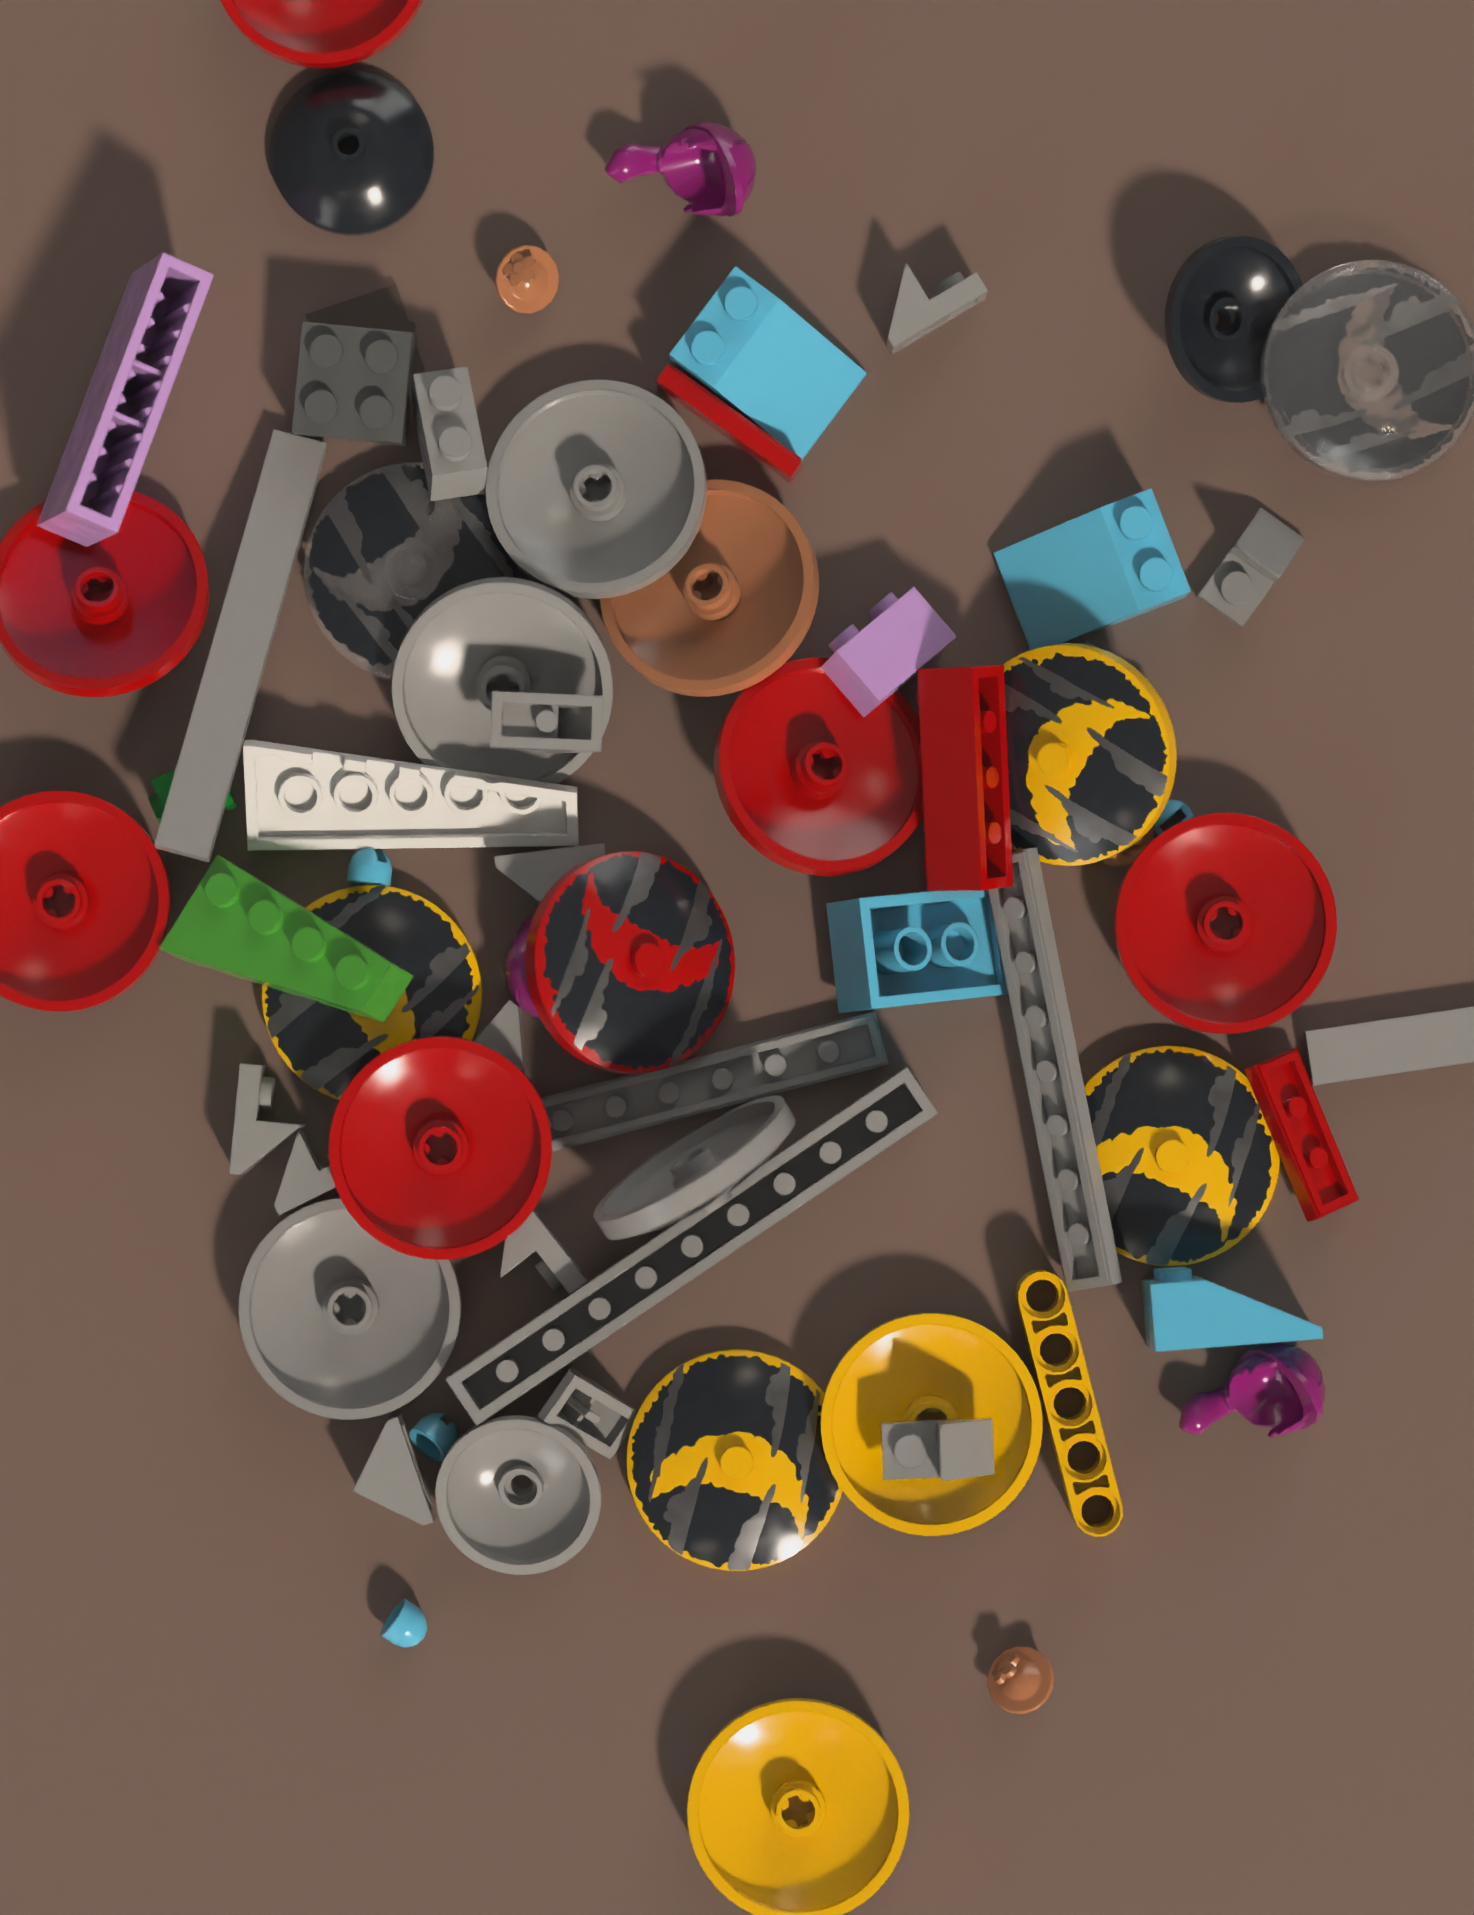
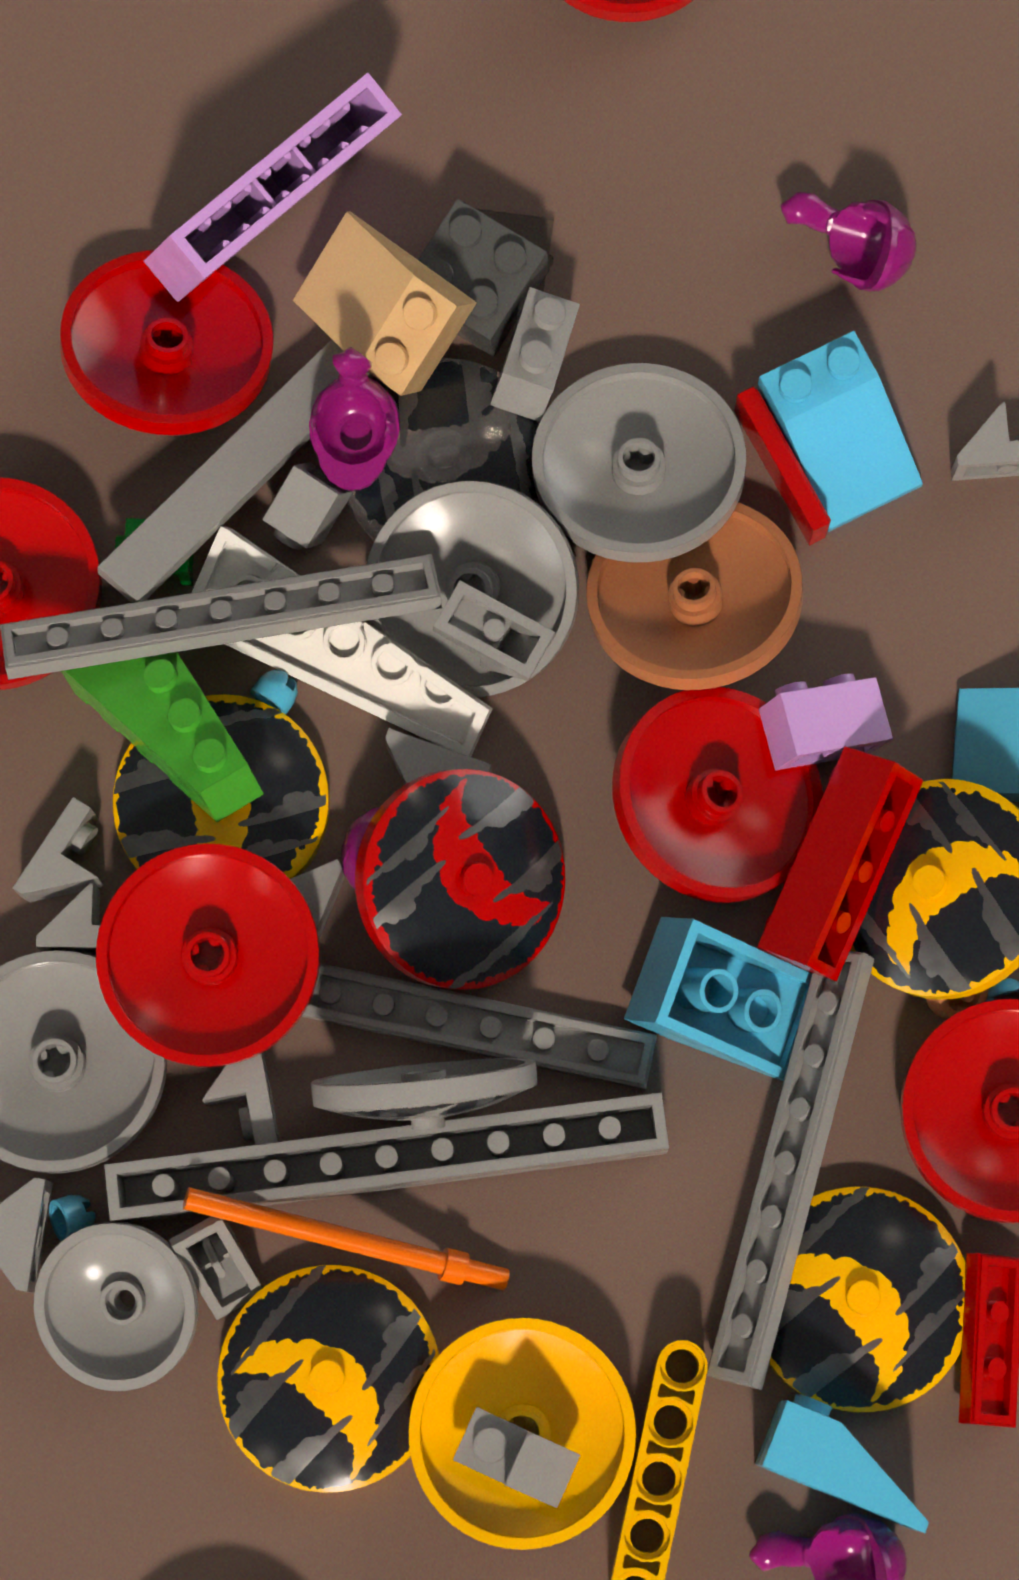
camera: 30 degrees right, 10 degrees down
black dish [270,70,434,235] -> none
nougat hat [495,245,559,314] -> none
none -> light grey tile [0,554,442,680]
none -> orange bar [183,1187,510,1291]
none -> light grey brick [262,462,353,550]
none -> tan slope [293,211,477,396]
none -> magenta piece [309,347,400,491]

